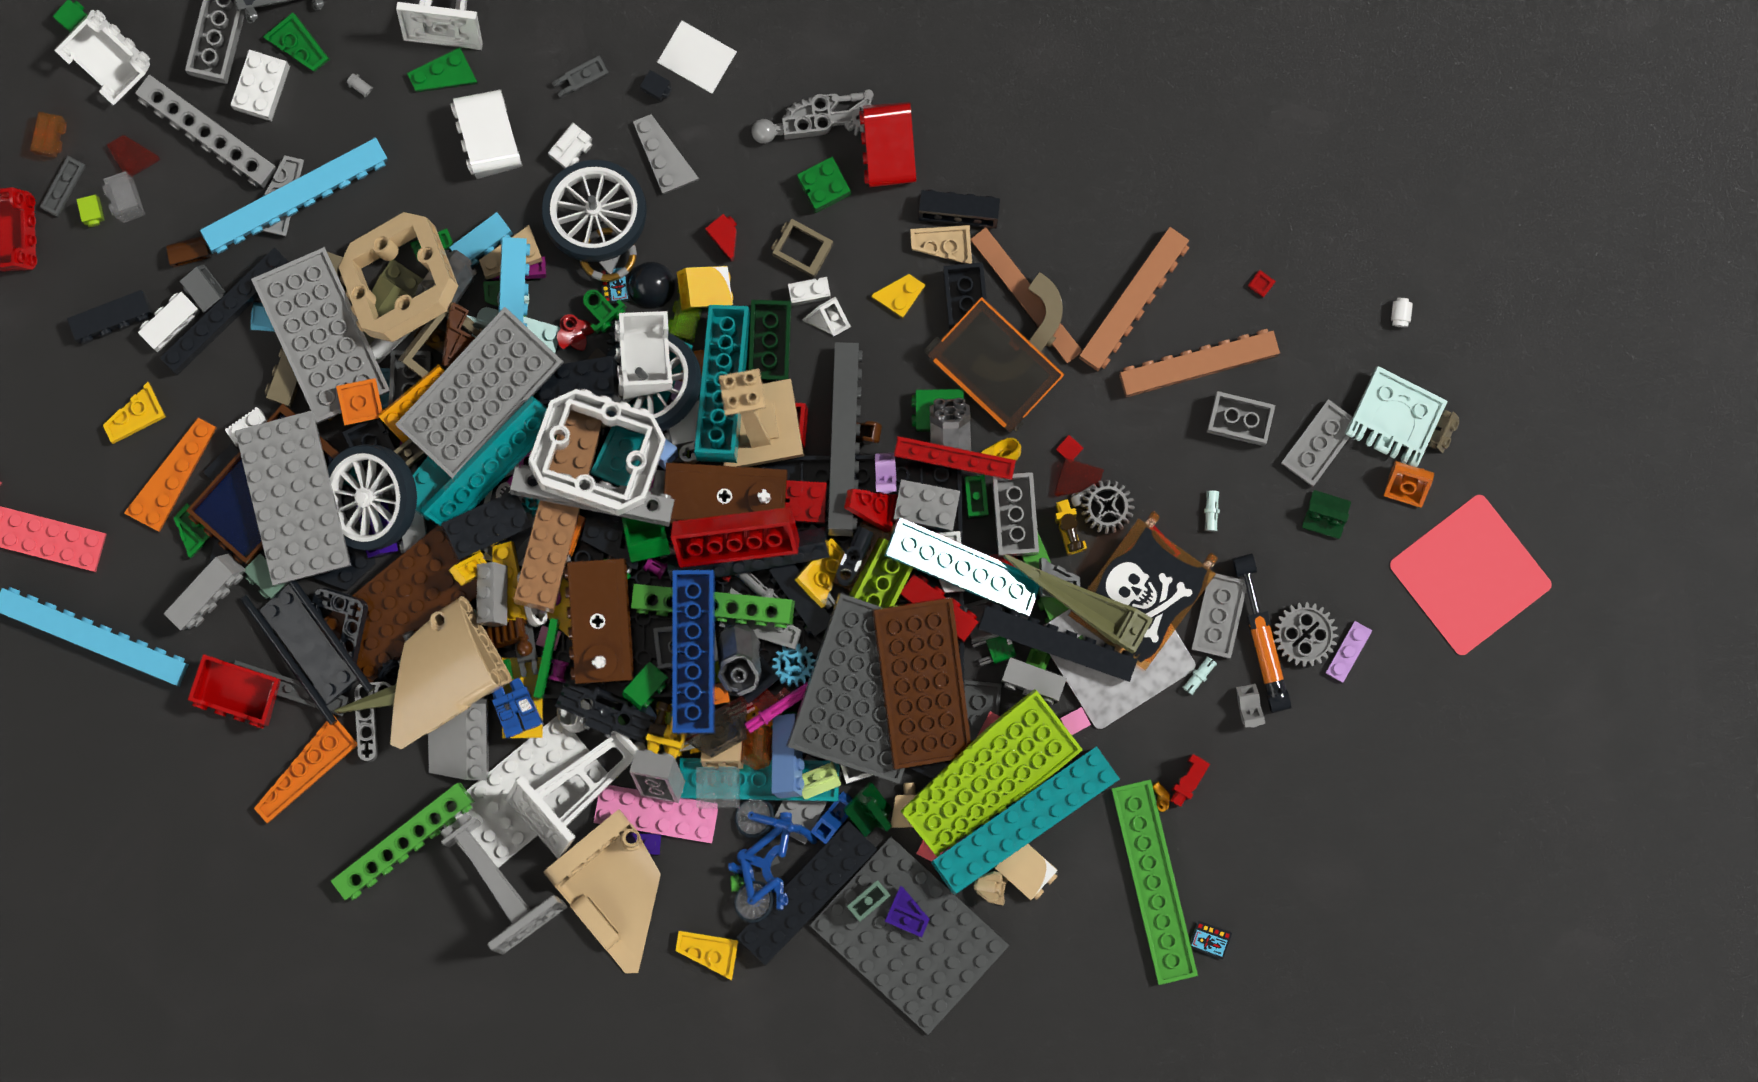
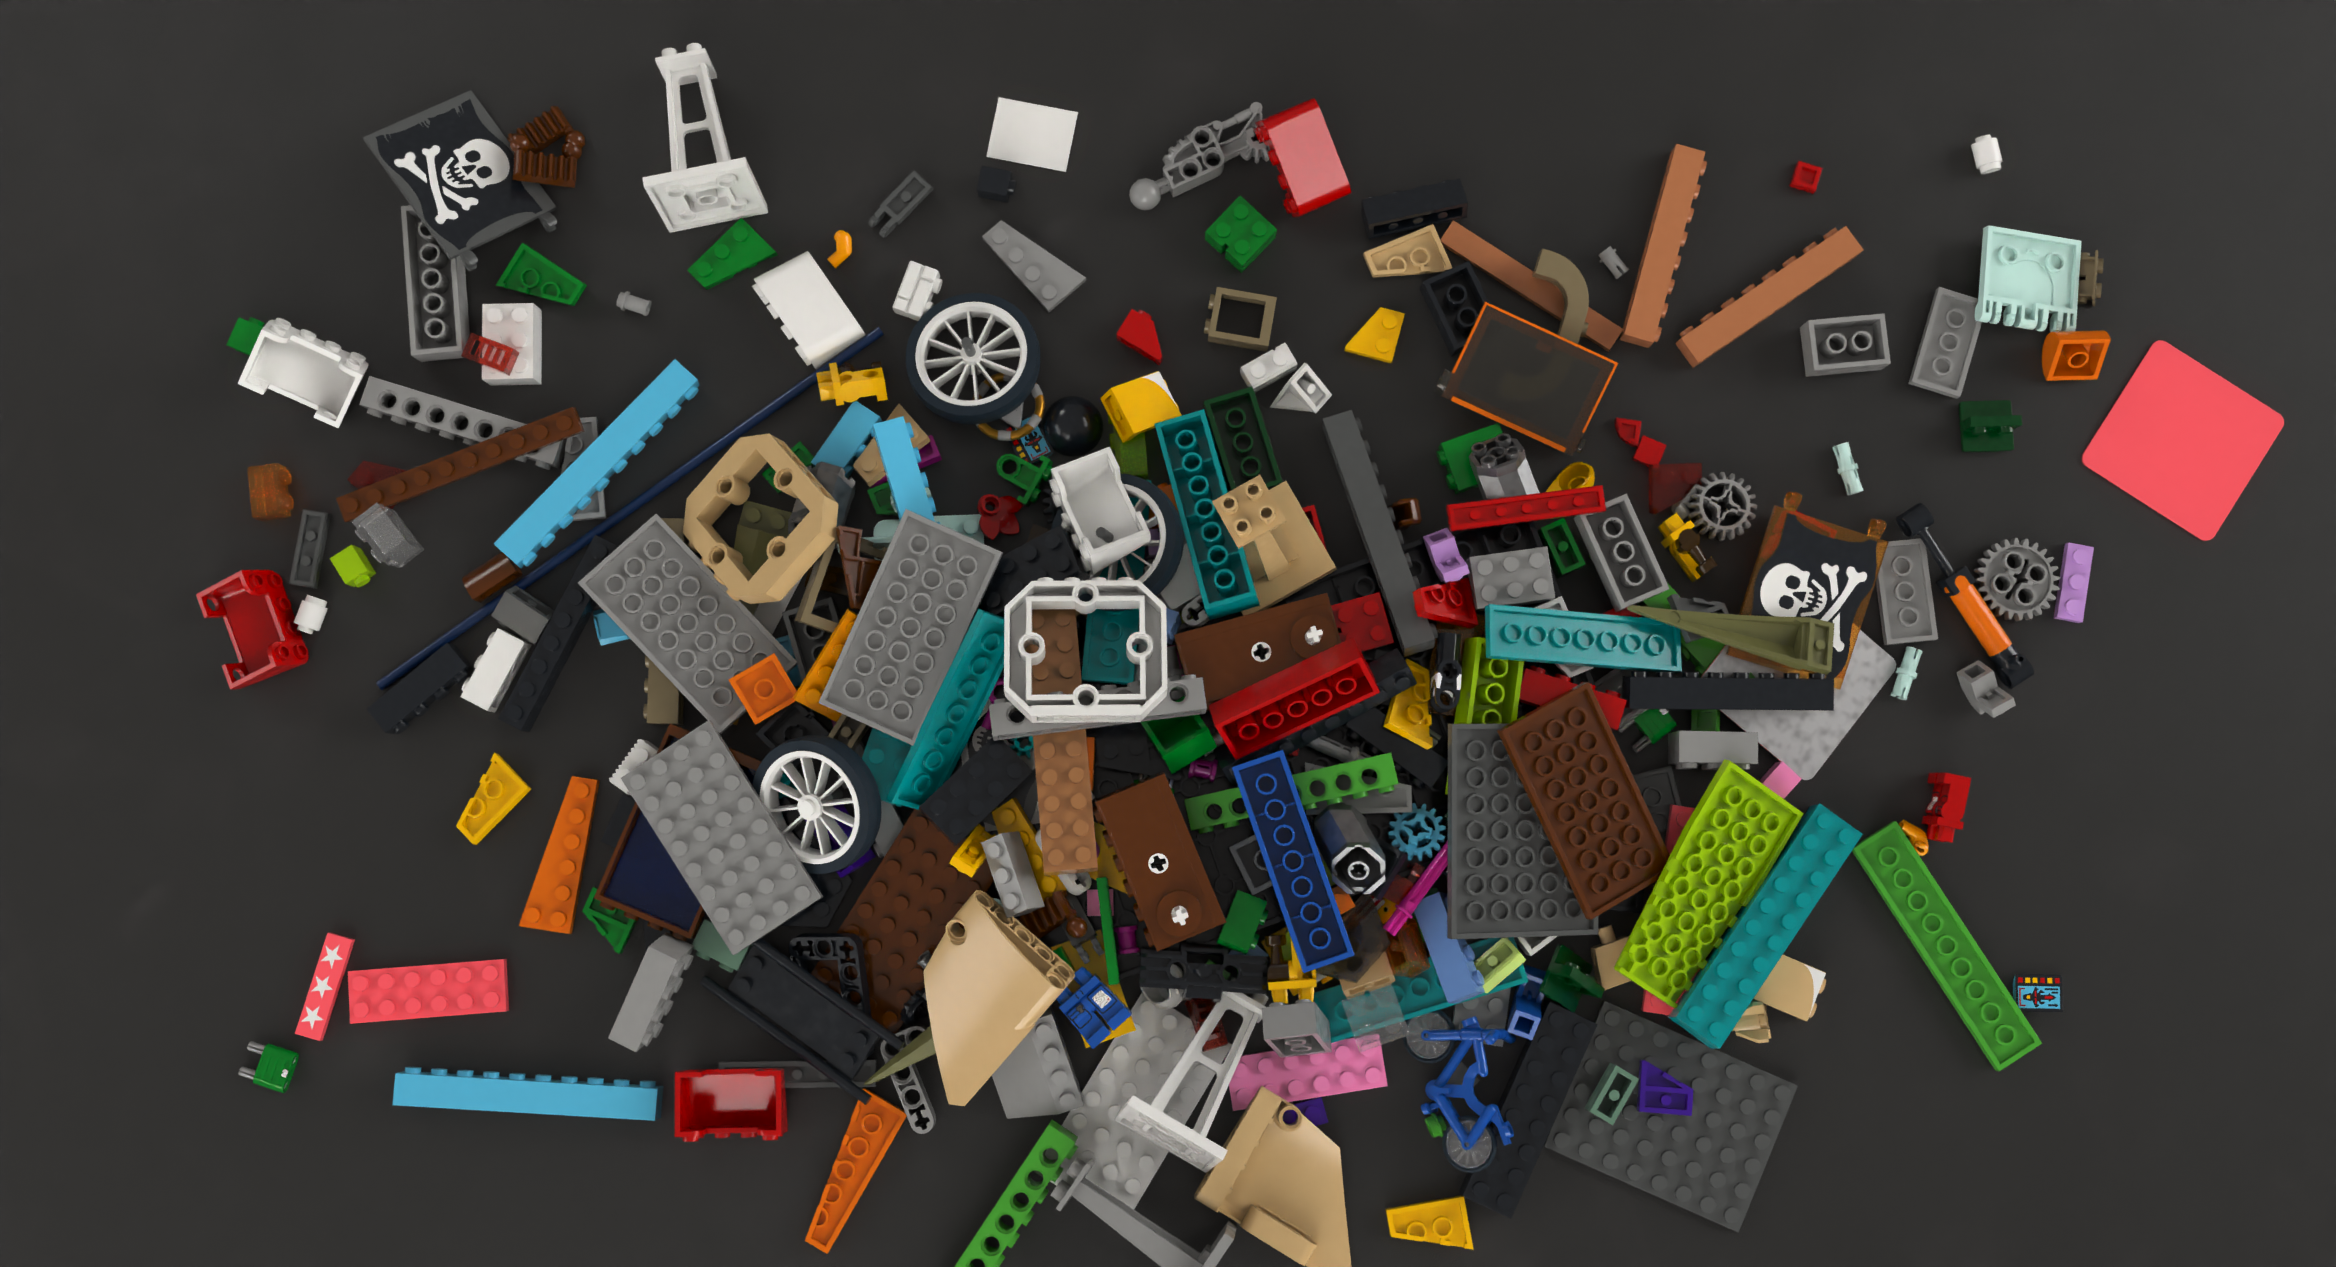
camera: 20 degrees left, 0 degrees up
none -> white brick [293,595,328,634]
none -> reddish brown plate [336,407,585,522]
none -> dark blue piece [376,327,884,690]
none -> clear red slope [461,333,519,376]
none -> yellow hips [816,361,888,406]
none -> light orange arm [827,230,852,268]
none -> clear red slope [1185,998,1228,1052]
none -> light grey pin [1598,246,1629,279]
none -> red tile [1615,417,1642,447]

